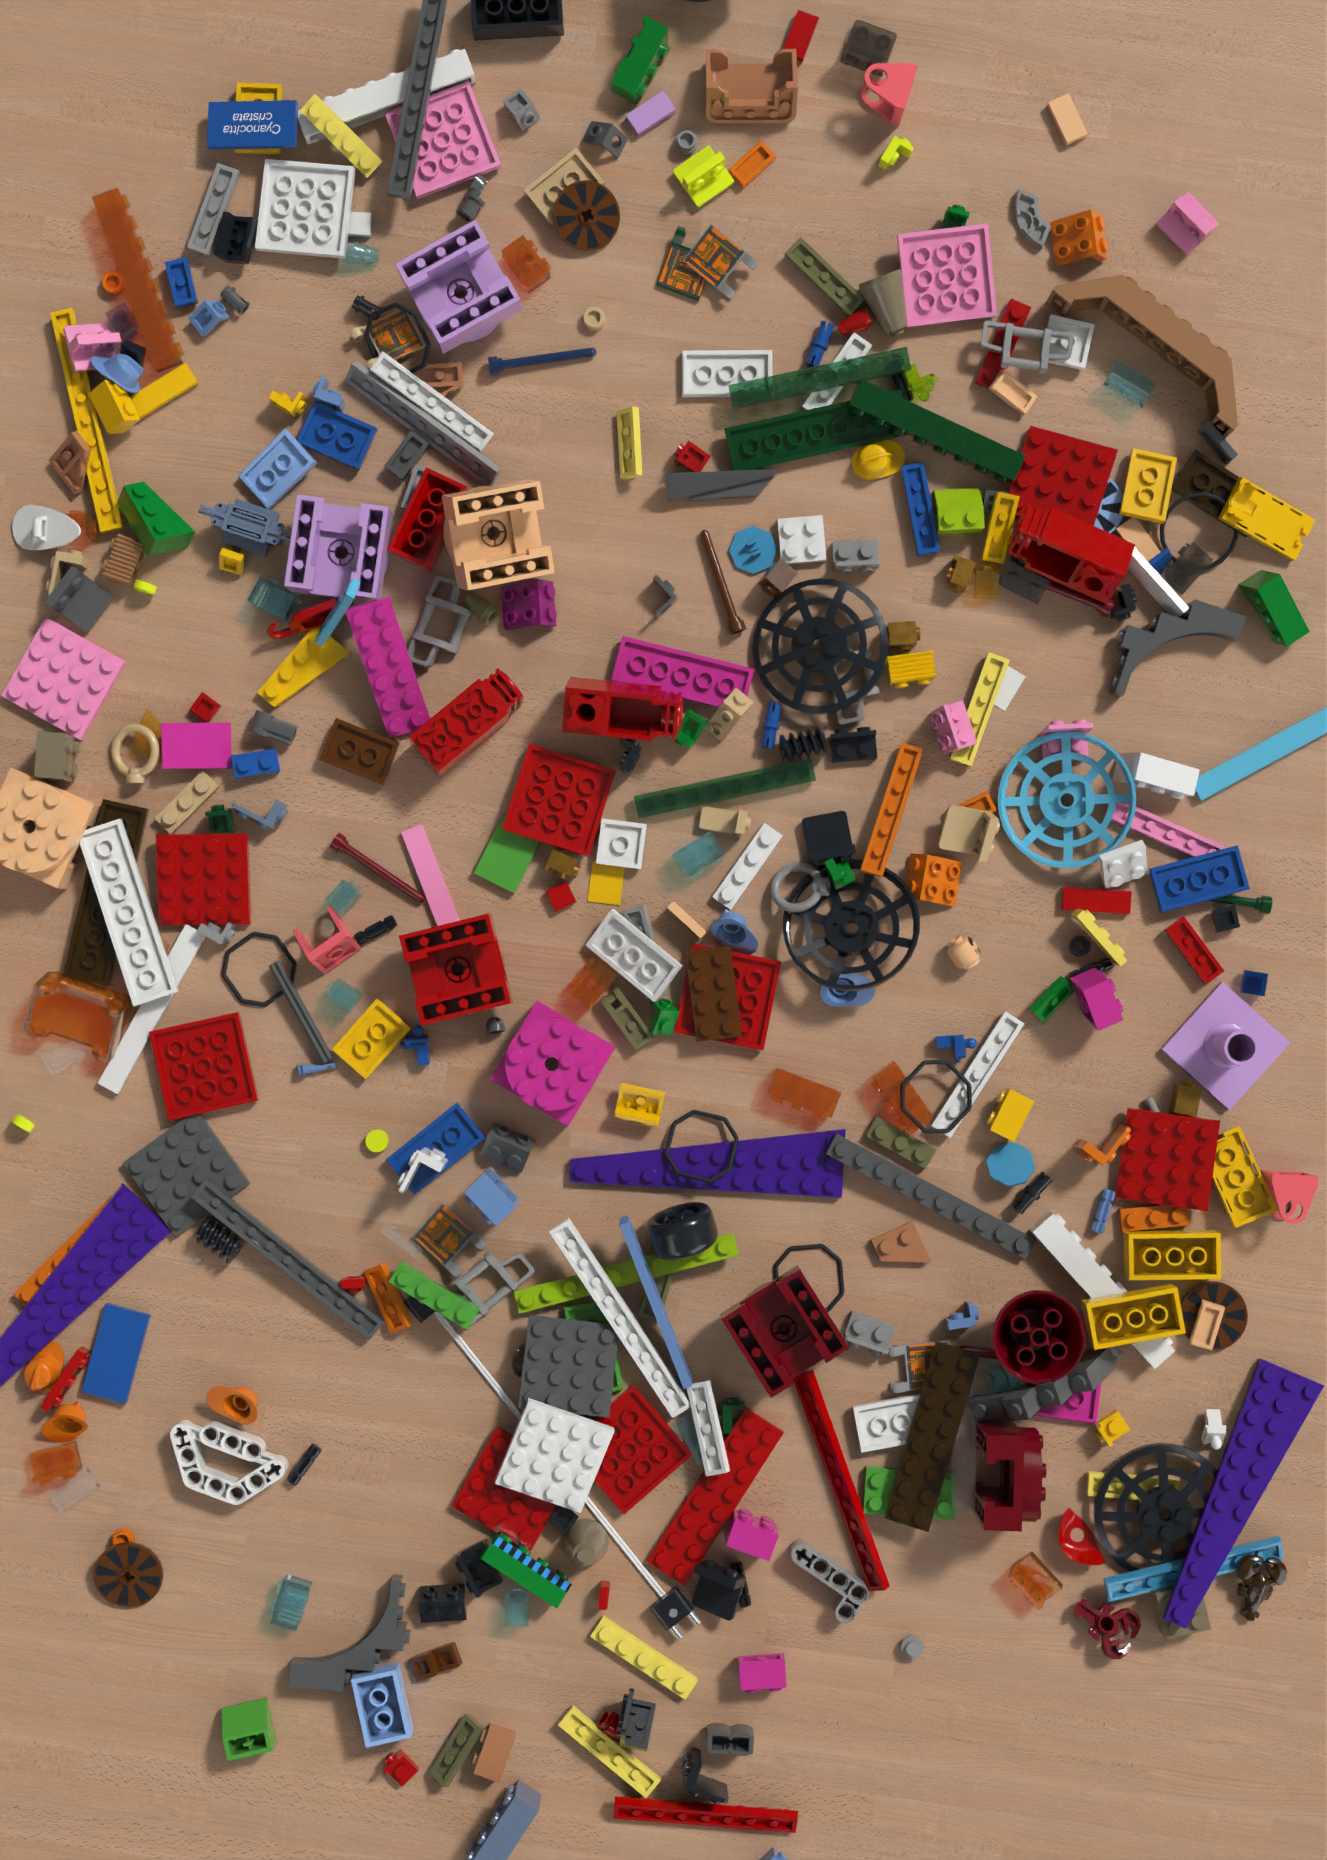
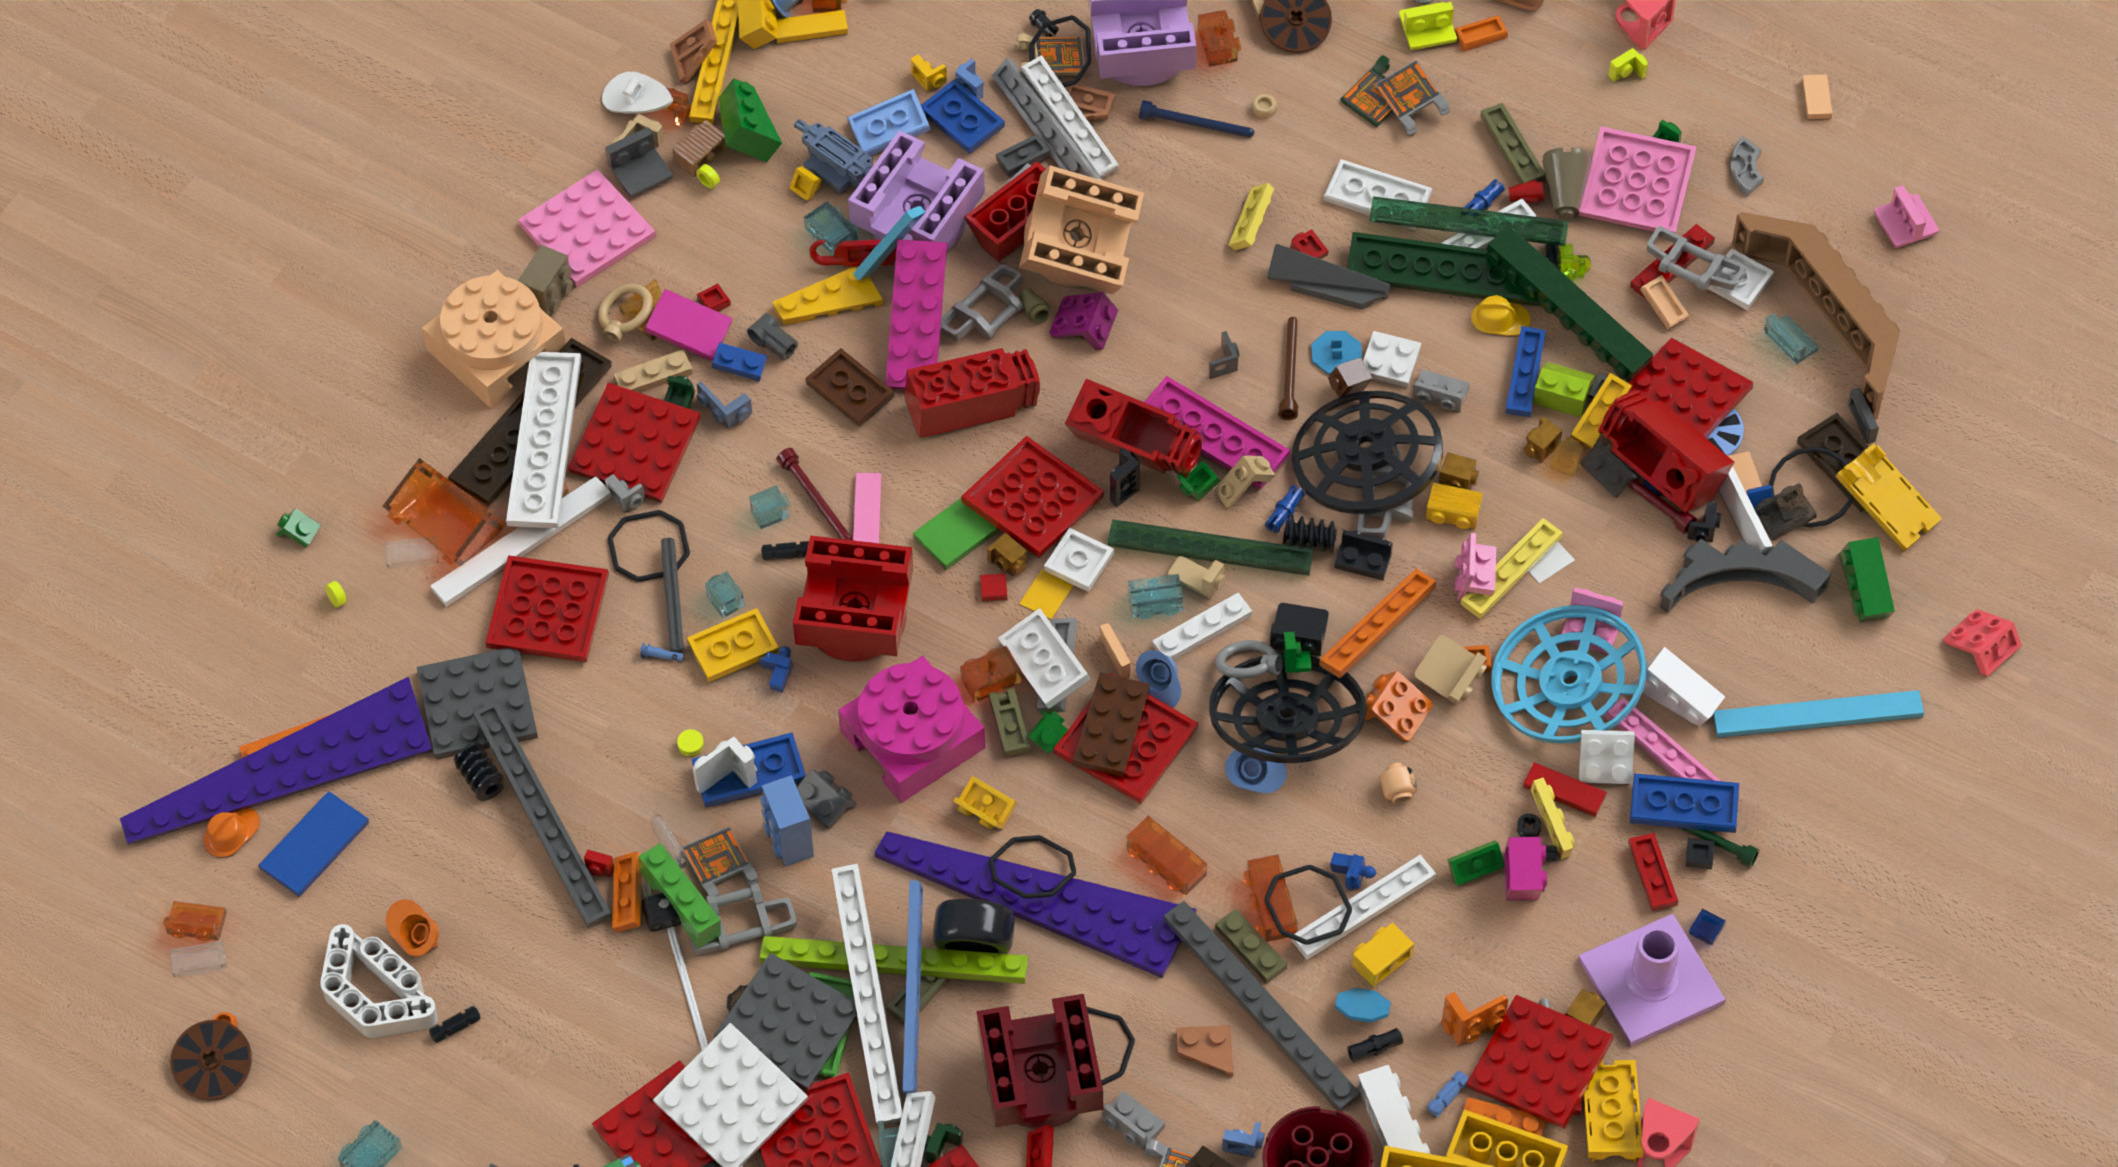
camera: 25 degrees right, 30 degrees down
red plate [40,1346,90,1413] -> none
orange piece [41,1401,88,1442] -> none
coral hose [293,905,362,974] -> none
dark grey hinge [486,1017,505,1034] -> none
orange bracket [1050,209,1109,266] -> none
yellow plate [1119,448,1177,524] -> none

